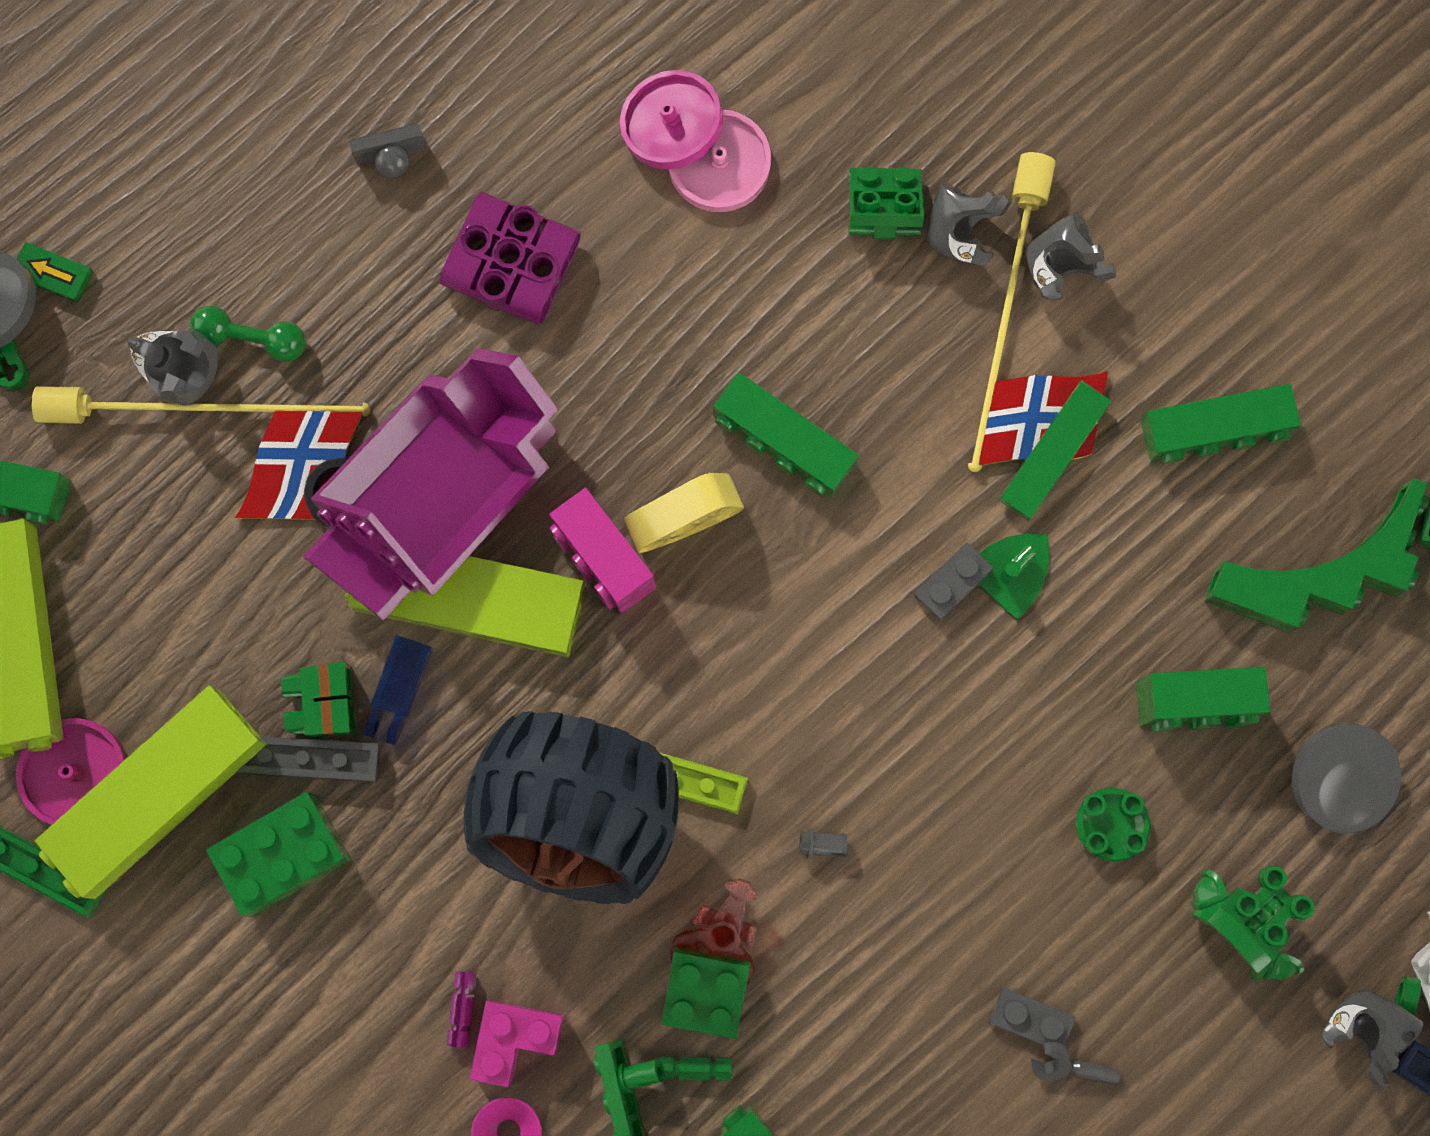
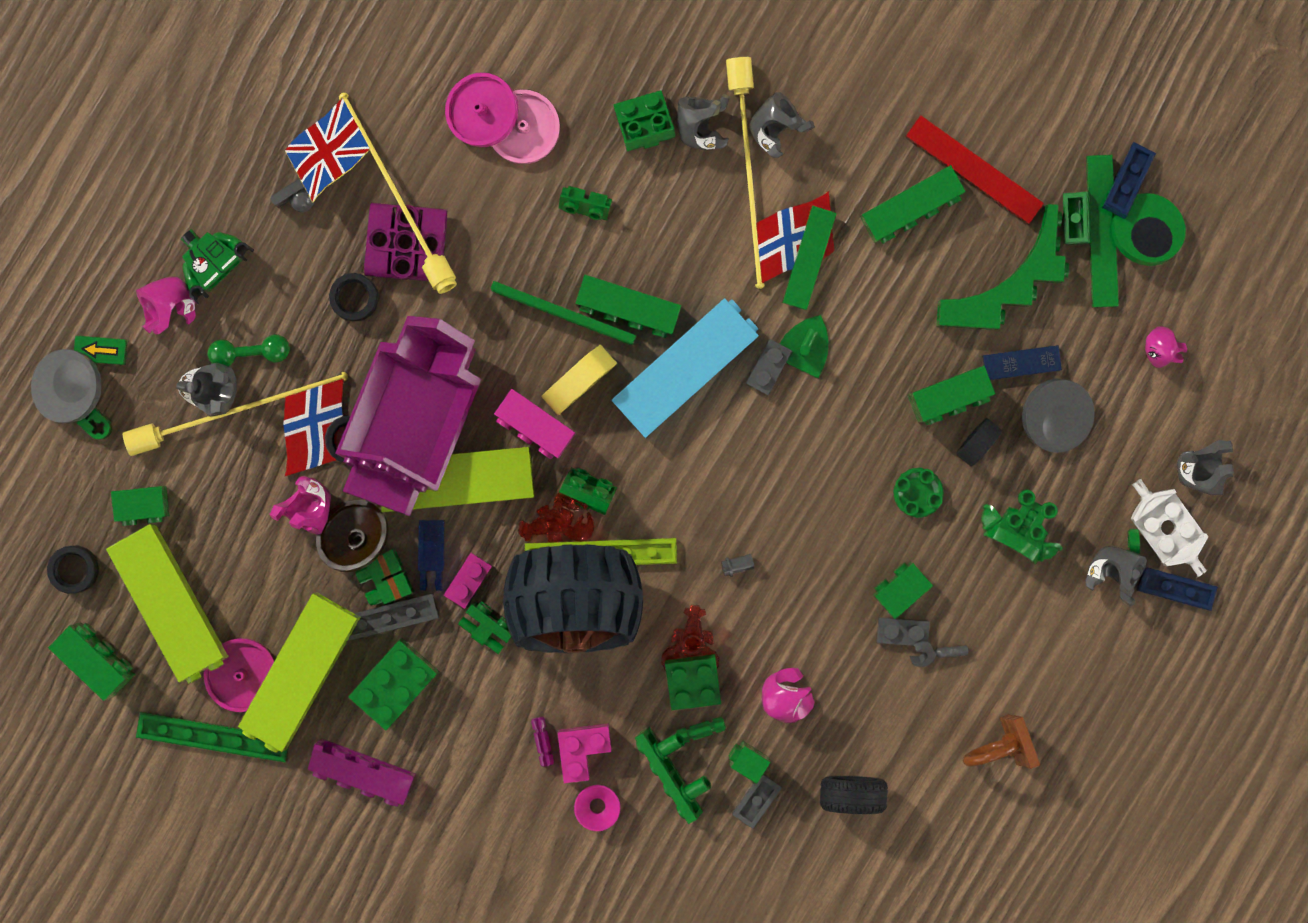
camera: 20 degrees left, 10 degrees up
none -> dark pink piece [136,277,196,335]
none -> green torso [181,229,254,305]
none -> dark pink piece [269,476,331,535]
none -> flag [285,93,457,294]
none -> magenta wedge [308,738,416,807]
none -> dark brown dish [316,500,388,572]
none -> black tyre [329,273,379,322]
none -> dark pink plate [444,552,492,609]
none -> green plate [458,601,511,654]
none -> green tile [491,281,636,346]
none -> clear red animal [518,492,595,543]
none -> green hinge [558,186,612,221]
none -> green plate [559,467,617,515]
none -> medium azure brick [612,298,759,438]
none -> dark pink piece [761,668,815,723]
none -> green brick [873,562,933,619]
none -> red tile [905,115,1044,224]
none -> black tyre [956,418,1002,467]
none -> dark blue tile [982,345,1062,380]

